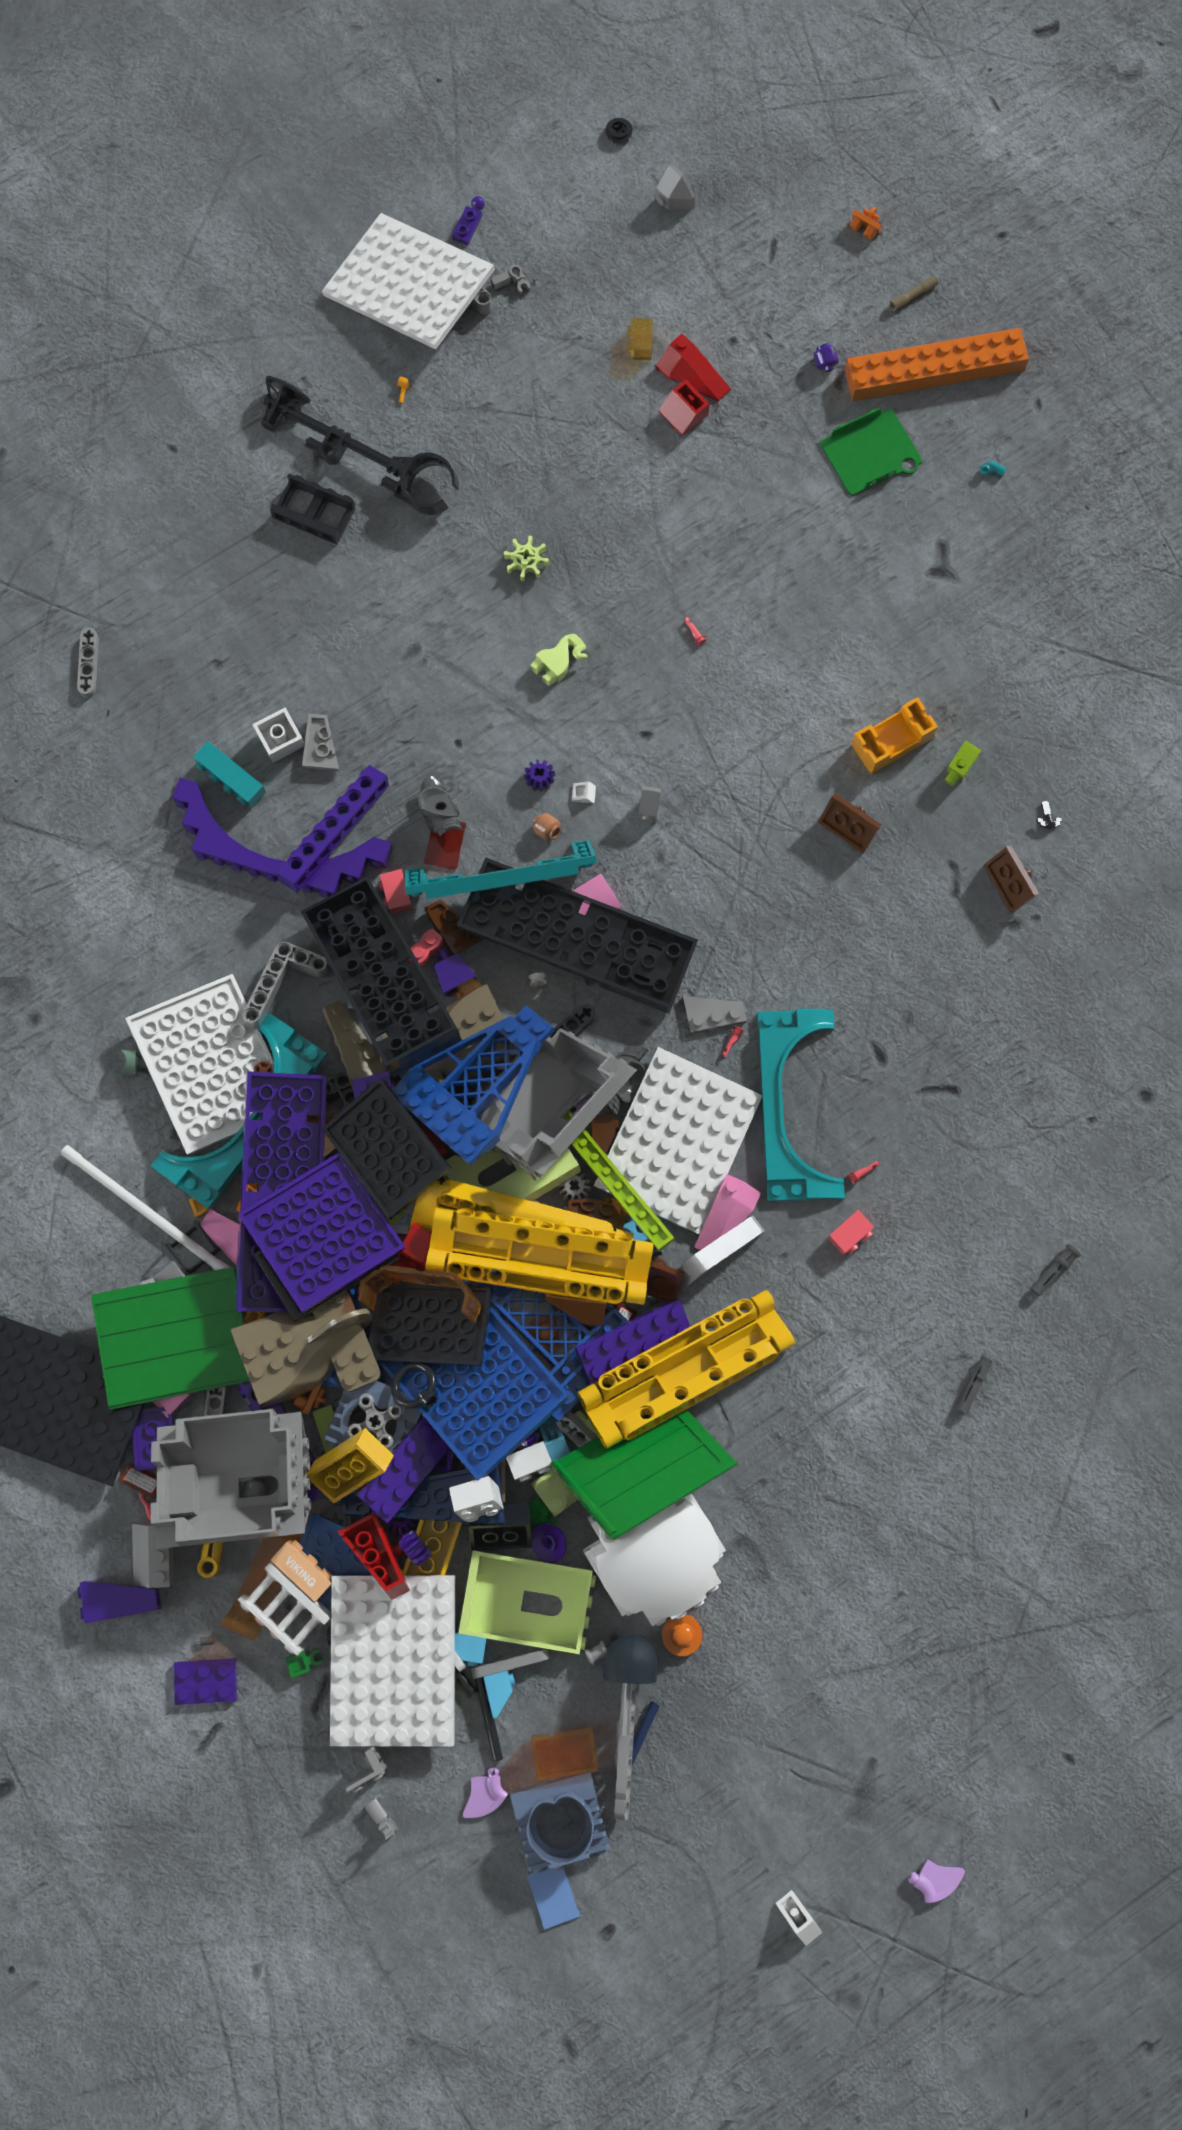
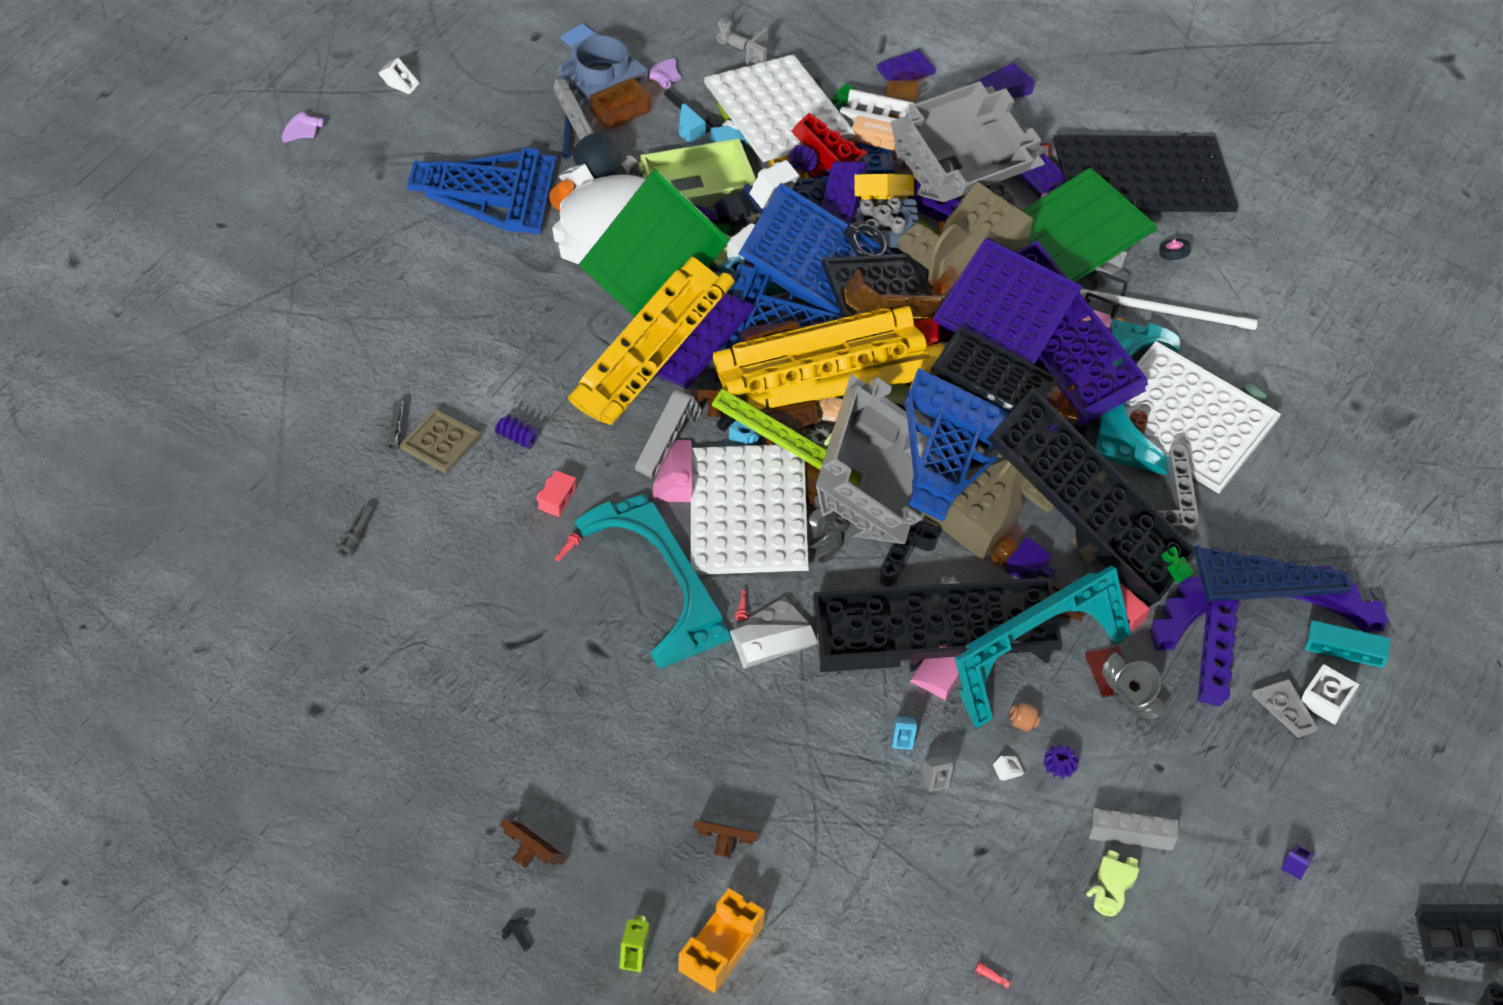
camera: 150 degrees right, 25 degrees down
coral brick [408,928,444,969] -> none
light grey beam [470,1648,550,1679] -> none
yellowish green gear [504,536,549,581] -> none
none -> dark tan plate [400,408,480,474]
none -> blue wing [407,147,557,234]
none -> dark purple piece [495,414,537,450]
none -> white slope [558,164,594,188]
none -> white wedge [730,625,817,669]
none -> medium azure slope [892,716,917,750]
none -> light grey brick [1089,808,1178,851]
none -> black wheel [1159,239,1191,260]
none -> green plate [1161,546,1194,584]
none -> dark blue wing [1193,545,1353,602]
none -> dark purple slope [1282,844,1315,880]

